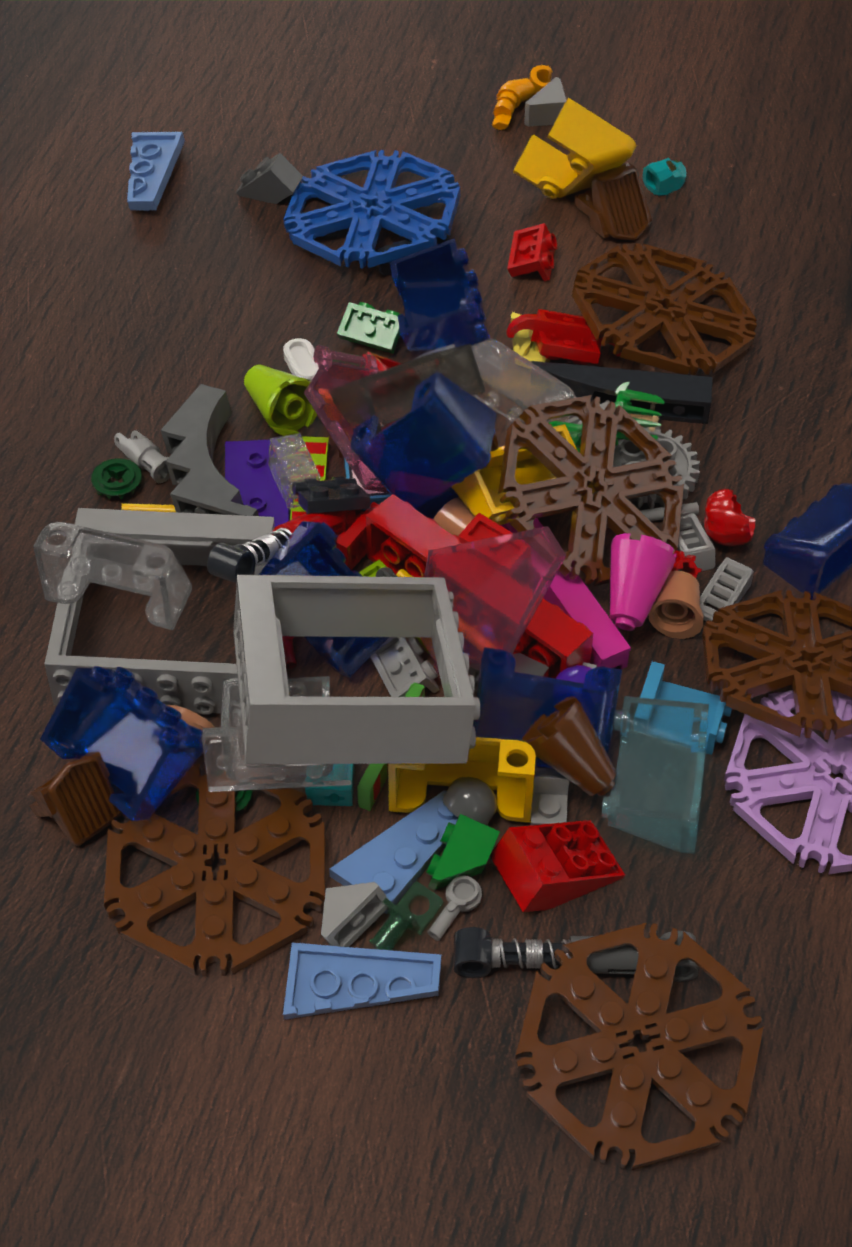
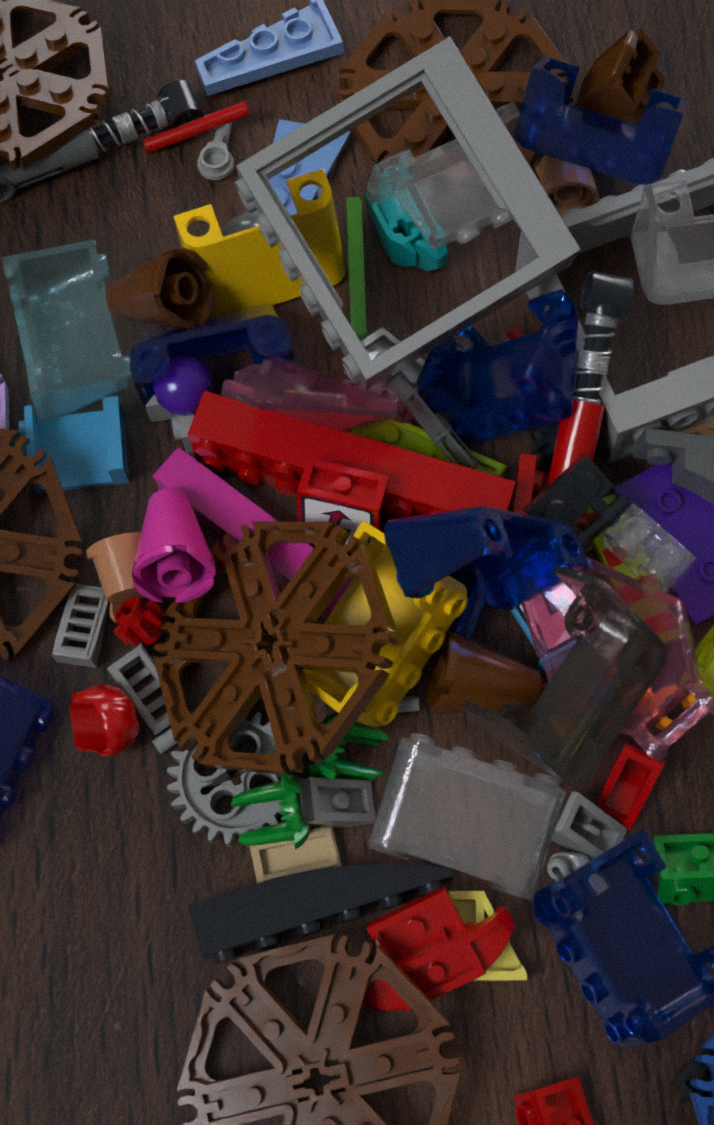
camera: 160 degrees right, 20 degrees up
light grey slope [321,882,392,947] -> none
clear green bracket [369,882,444,950] -> none
green slope [426,814,500,890] -> none
red slope [490,820,625,912] -> none
none -> red bar [143,101,251,153]

